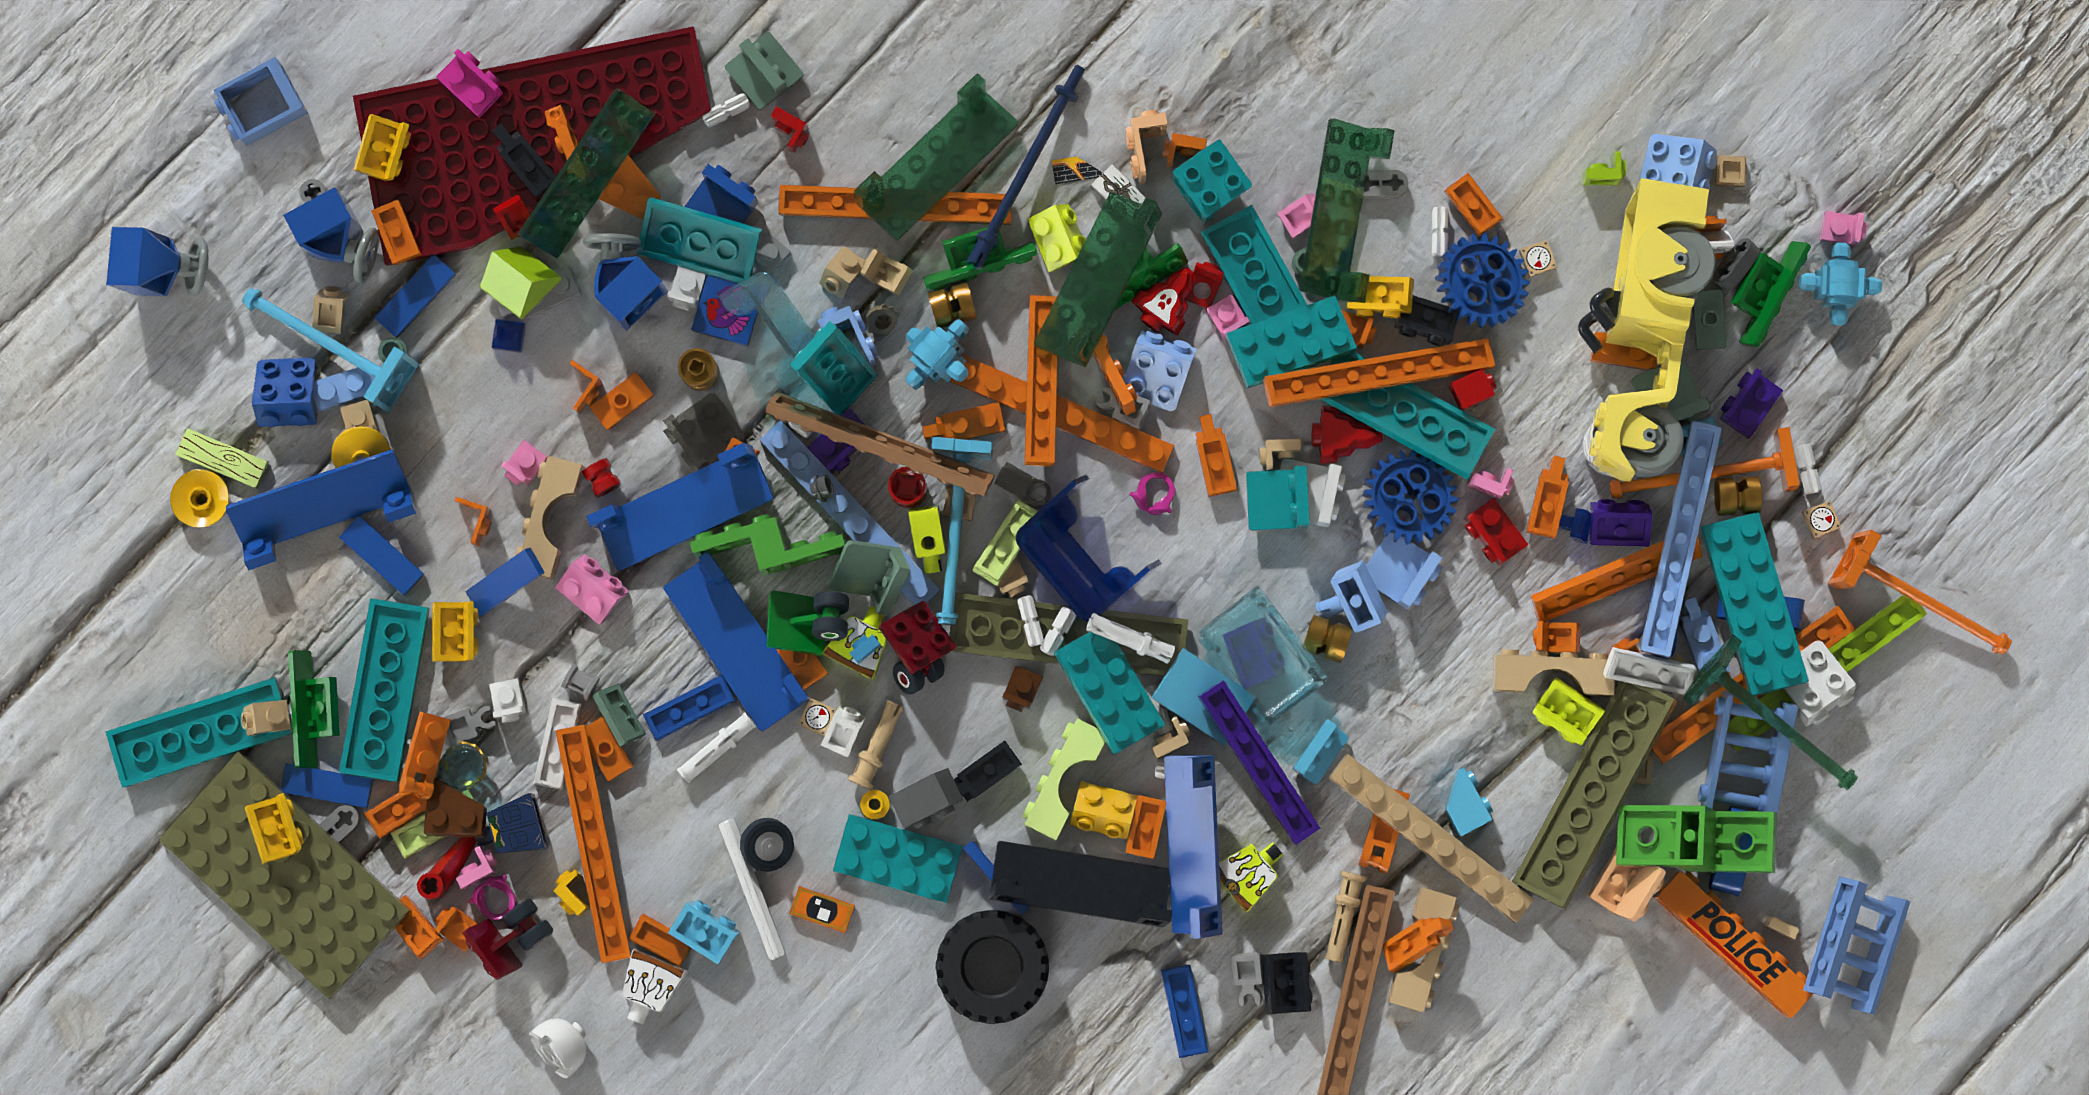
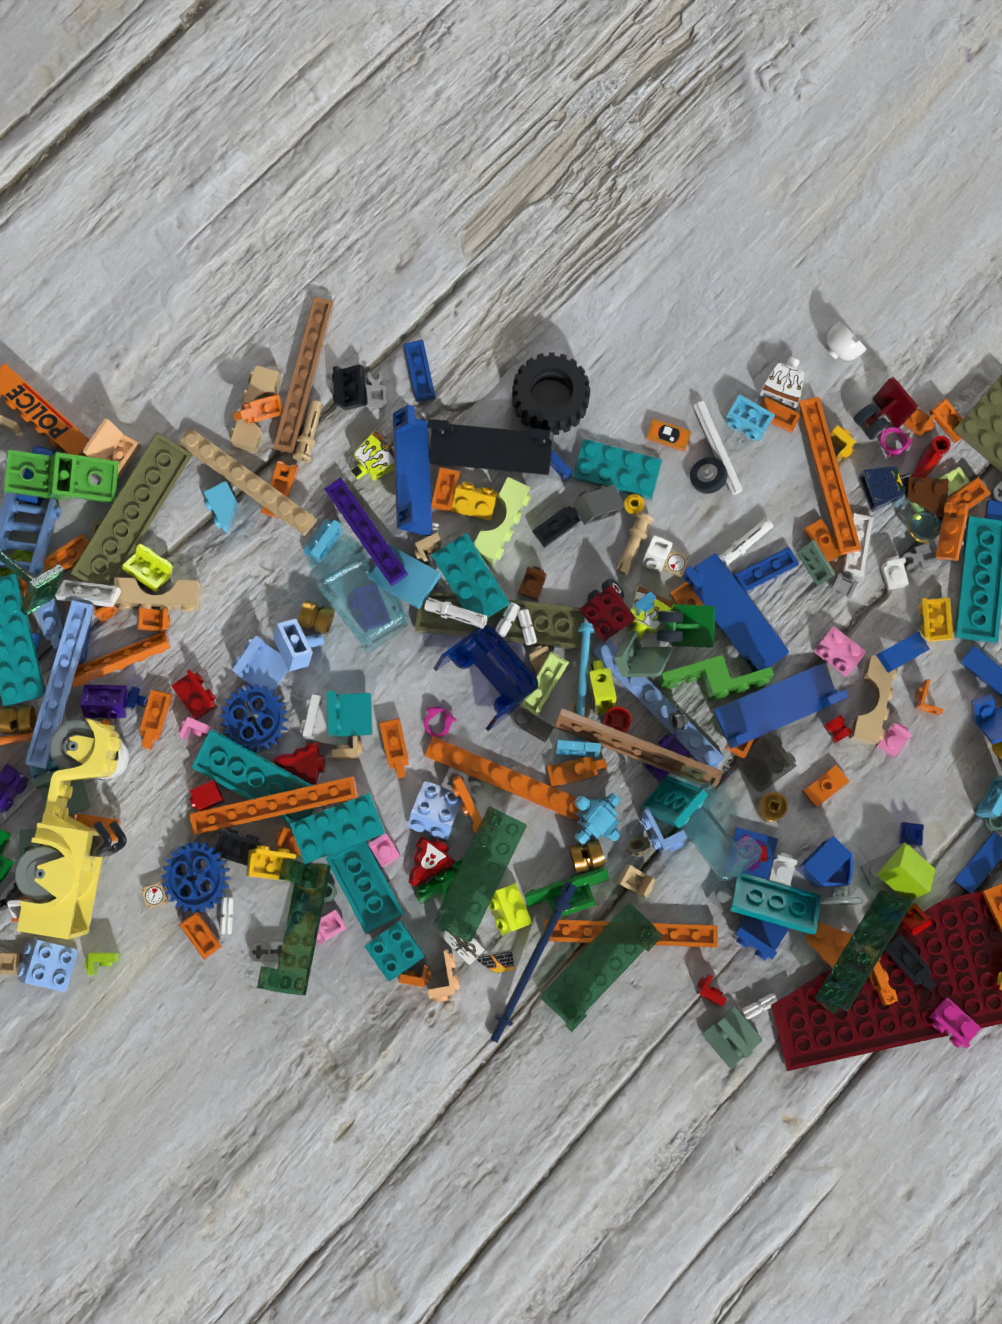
camera: 175 degrees right, 5 degrees down
bright pink bracket [456,846,498,890] -> none
orange bracket [570,360,602,414] -> none
tan bracket [819,246,865,299] -> none
orange plate [1024,295,1059,467] -> none
red bracket [1186,262,1224,308] -> none

